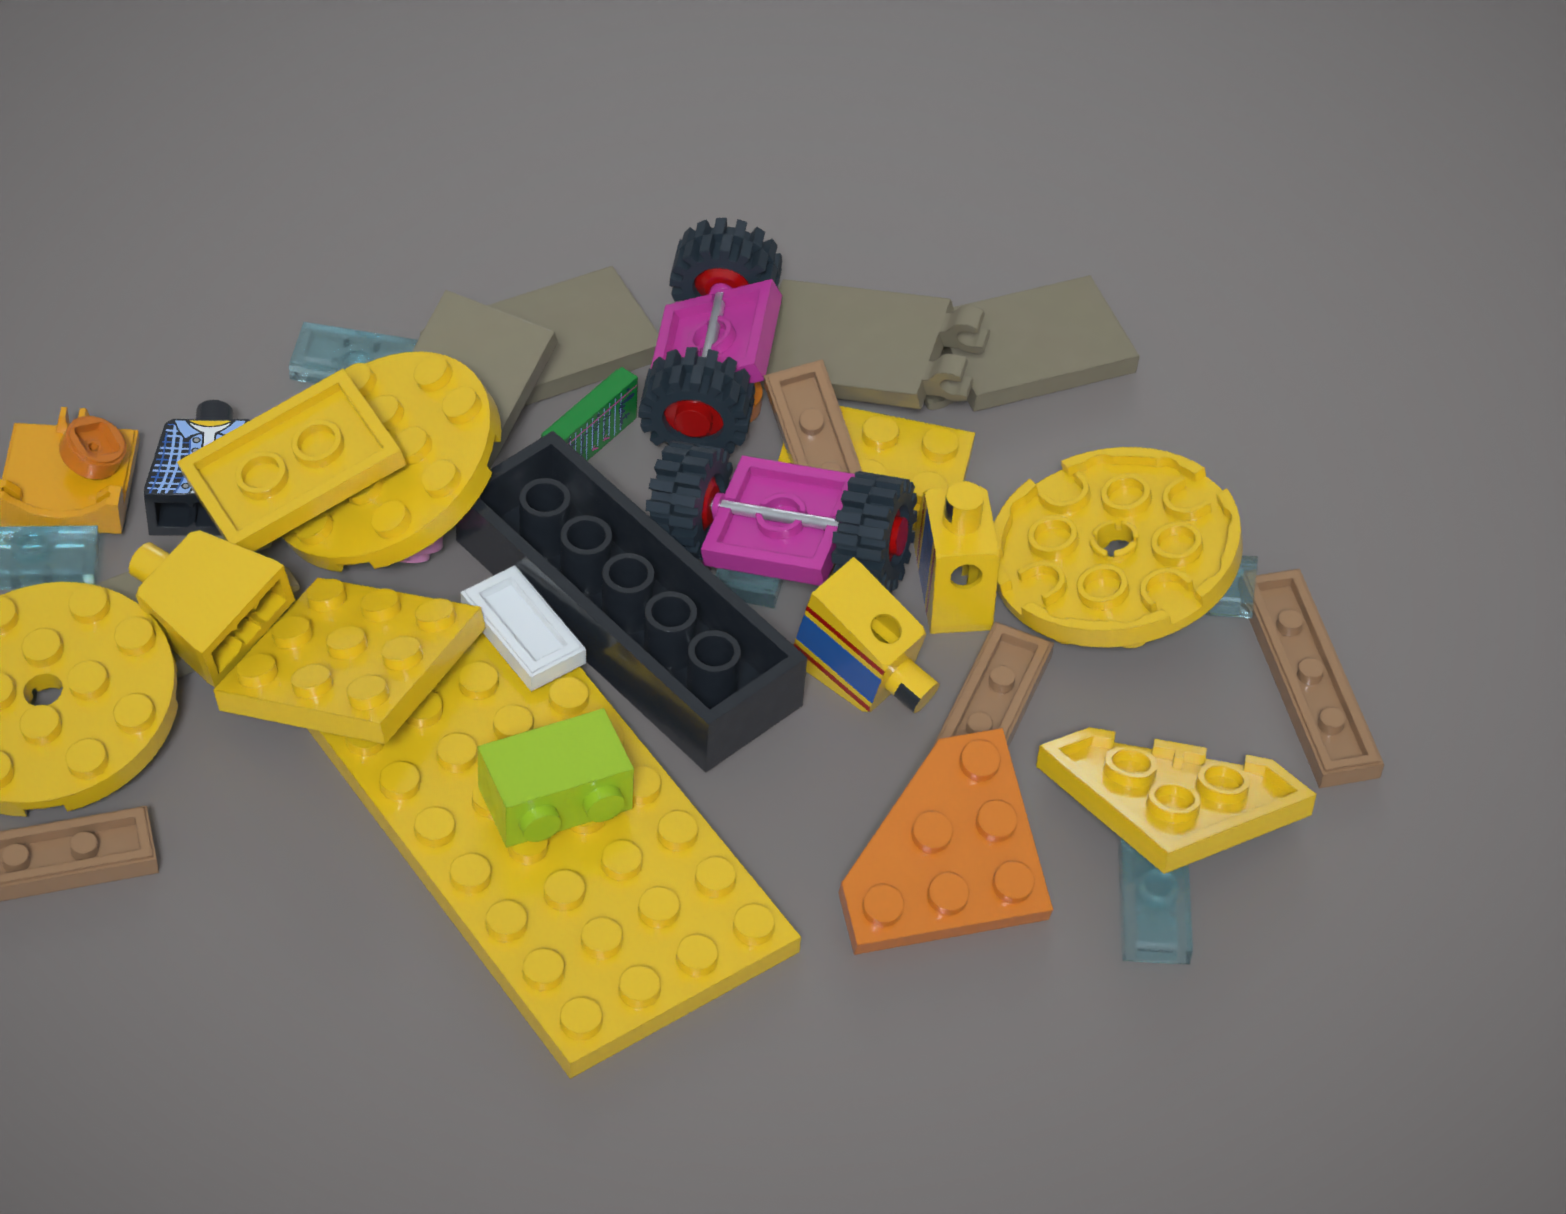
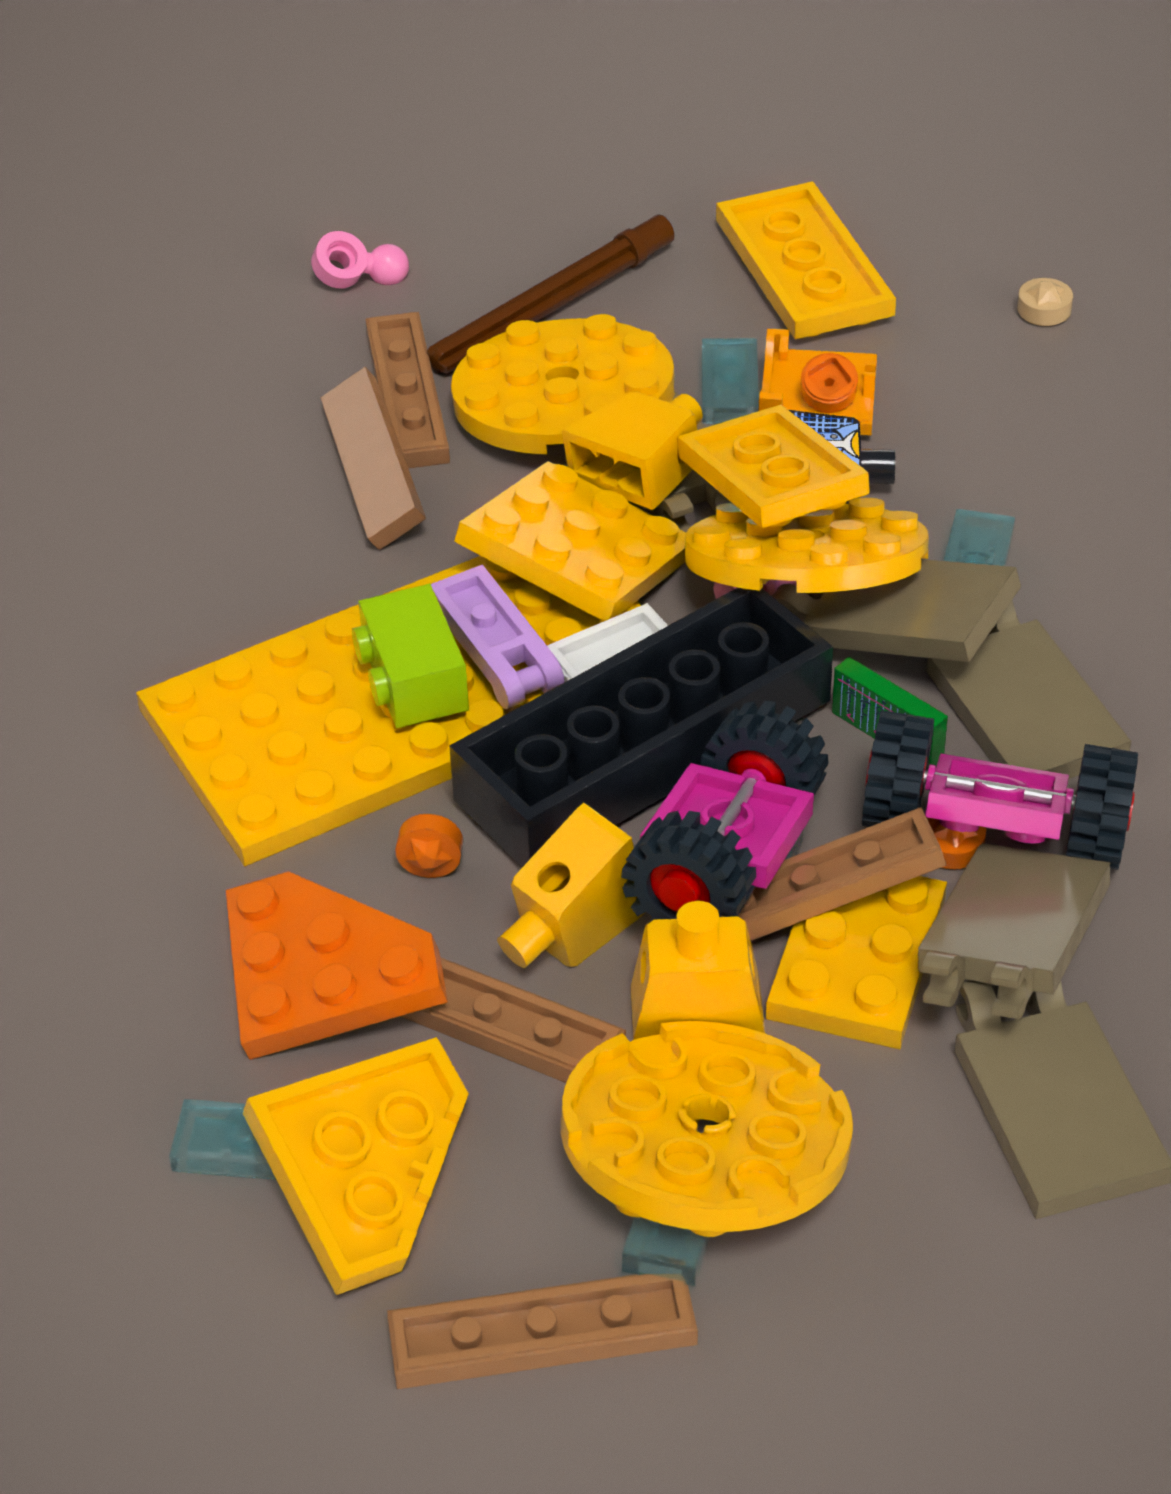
camera: 100 degrees right, 5 degrees down
none -> medium nougat tile [320,367,426,550]
none -> orange tile [395,814,463,878]
none -> lavender plate [431,564,564,709]

